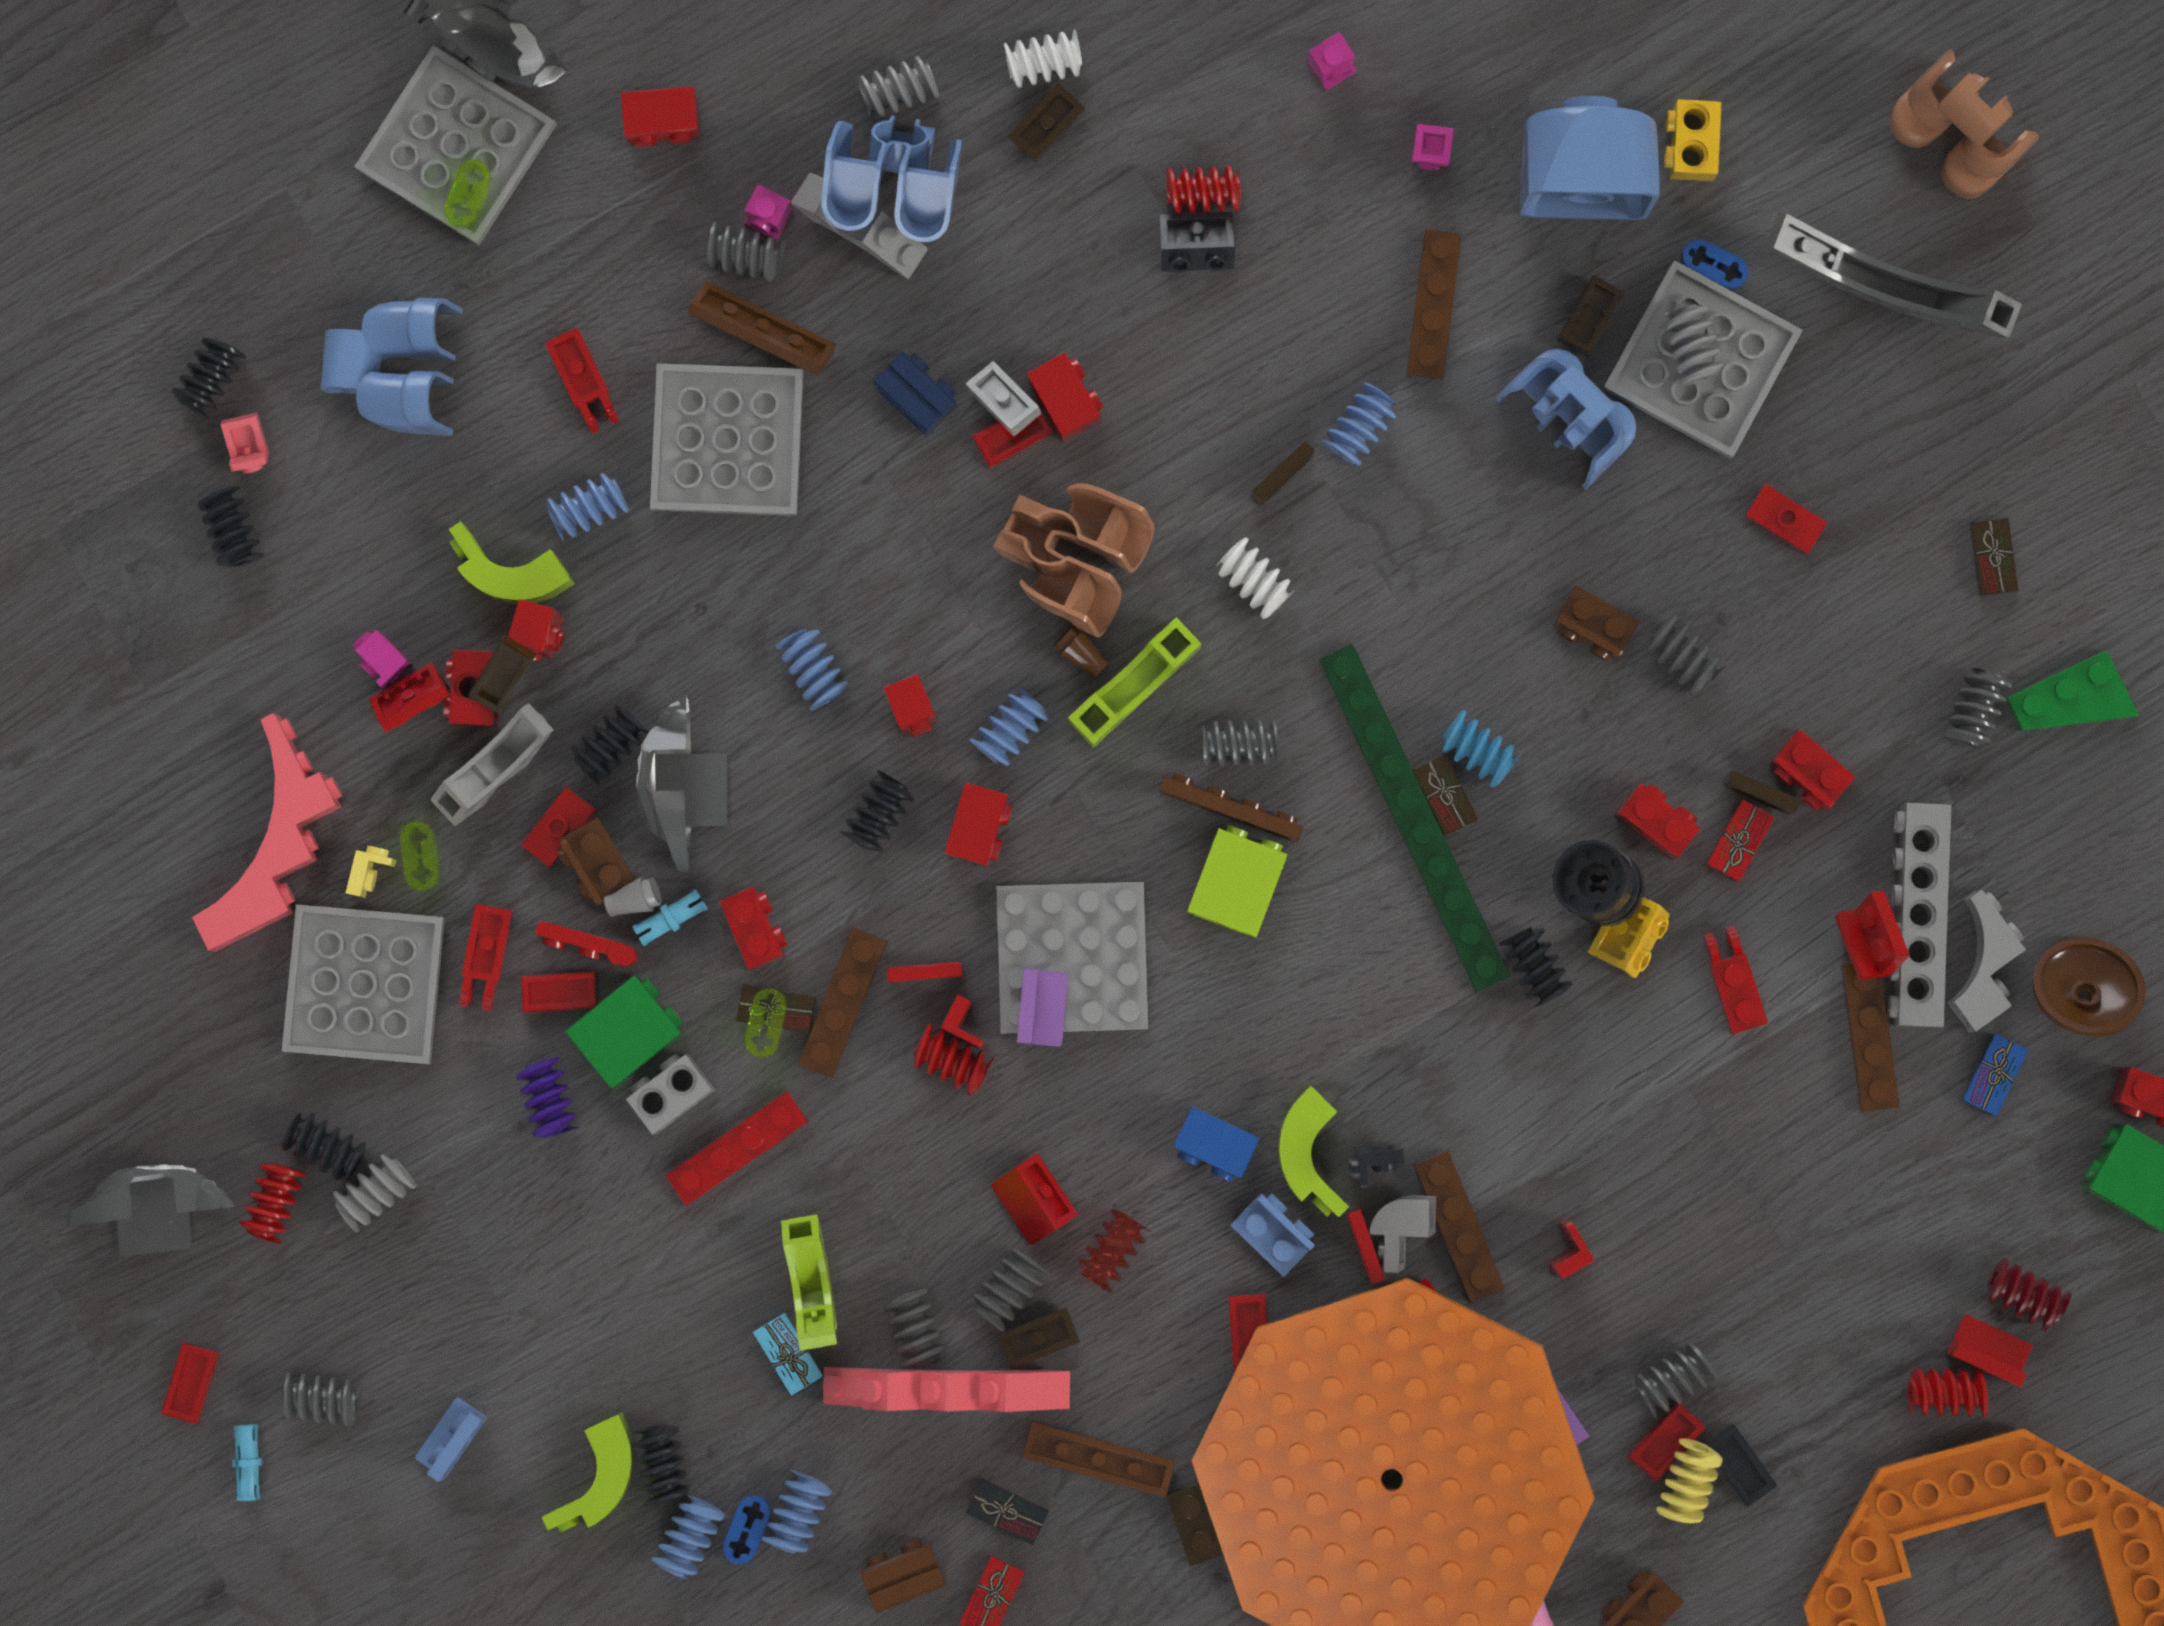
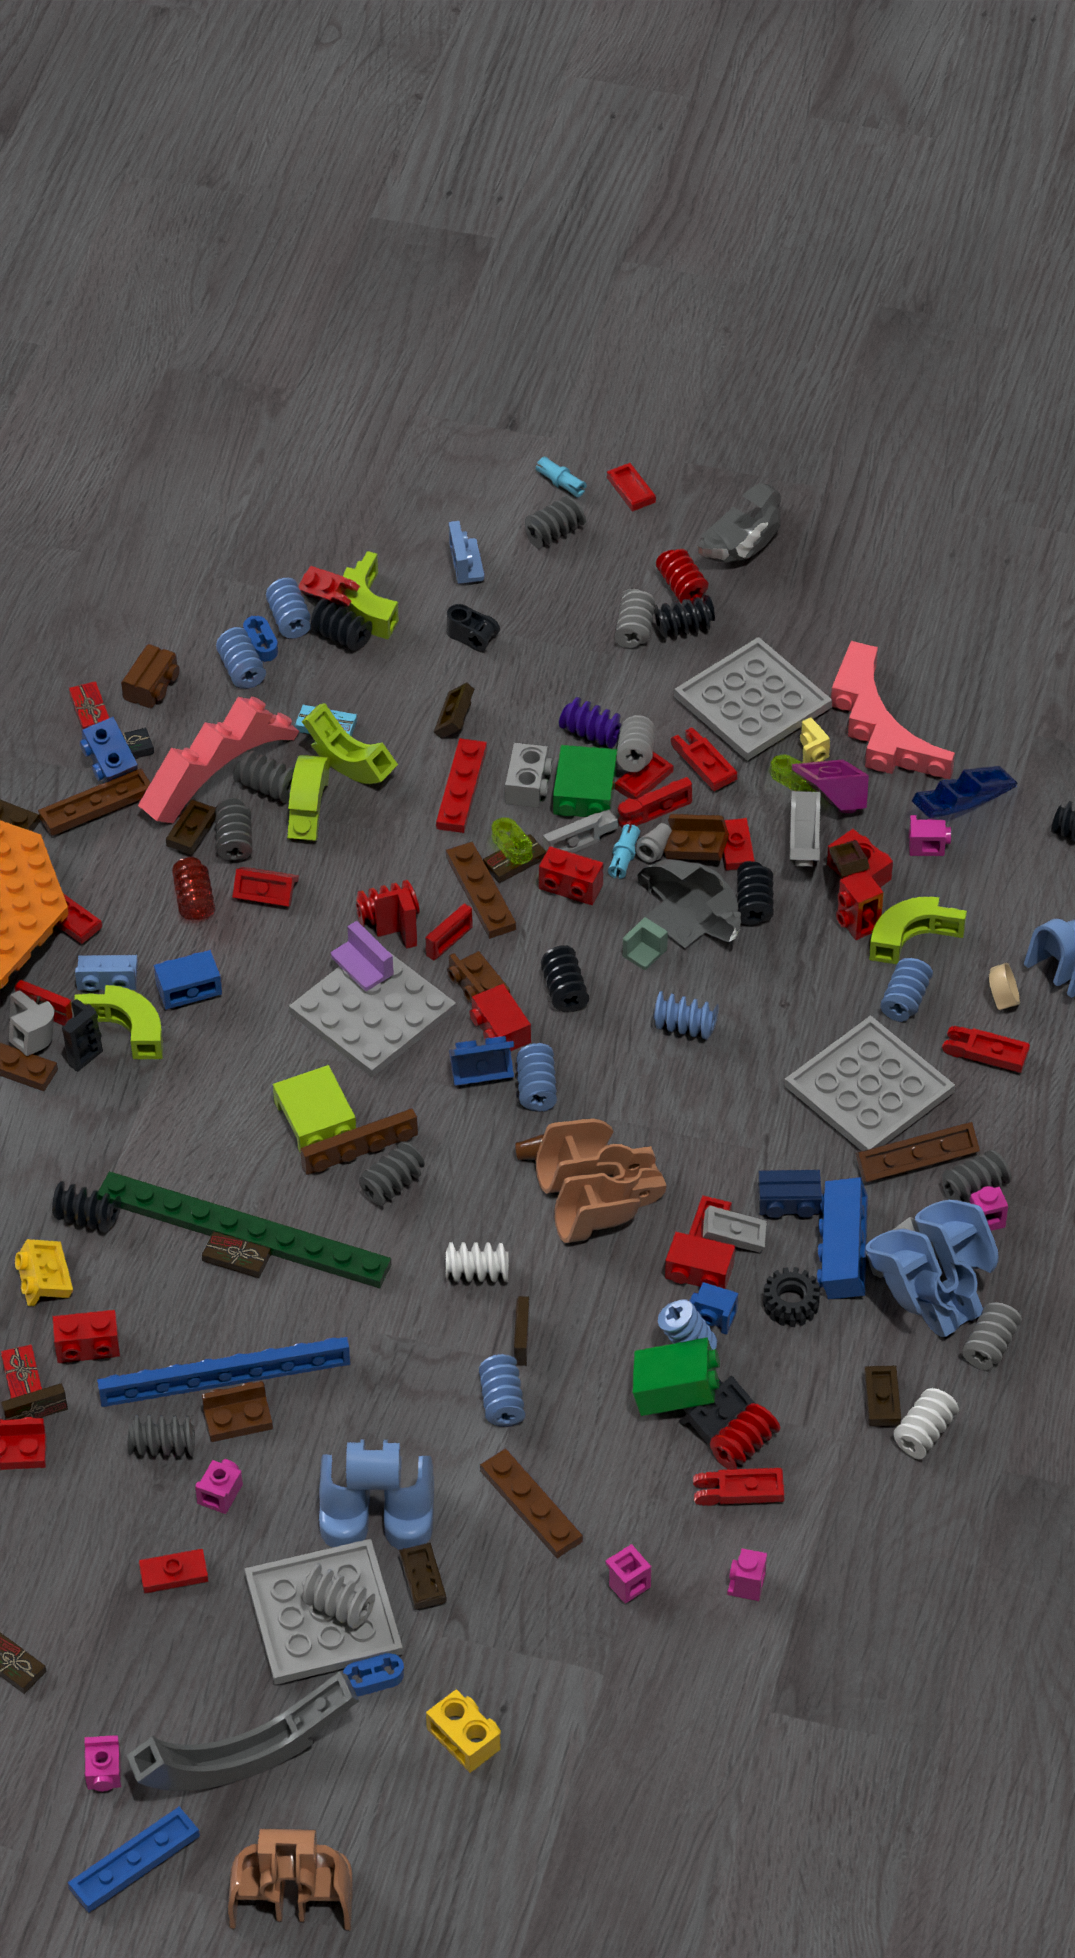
camera: 130 degrees right, 35 degrees down
red bracket [369,662,450,732] -> none
red brick [883,674,937,738] -> none
lime arch [1068,617,1202,748] -> none
dark azure piece [1439,709,1521,788] -> none
medium blue piece [1519,96,1660,220] -> none
black wheel [1552,839,1645,927] -> none
none -> blue plate [68,1806,200,1913]
none -> blue brick [79,717,138,783]
none -> dark pink brick [84,1735,121,1791]
none -> blue plate [97,1337,350,1407]
none -> dark pink brick [195,1459,243,1514]
none -> lime arch [287,755,331,841]
none -> red hinge [298,566,360,607]
none -> dark brown plate [434,682,475,739]
none -> black piece [446,604,500,651]
none -> reddish brown bracket [447,951,510,1003]
none -> blue bracket [449,1036,514,1085]
none -> light grey hinge [543,810,618,853]
none -> light grey piece [617,715,655,772]
none -> sand green panel [623,917,668,970]
none -> green brick [632,1337,720,1416]
none -> medium blue piece [658,1299,717,1349]
none -> blue brick [690,1282,738,1335]
none -> red hinge [693,1468,785,1506]
none -> black tyre [763,1267,820,1327]
none -> magenta slope [792,759,869,813]
none -> blue brick [817,1177,868,1299]
none -> clear blue slope [912,766,1018,818]
none -> tan hat [989,963,1020,1010]

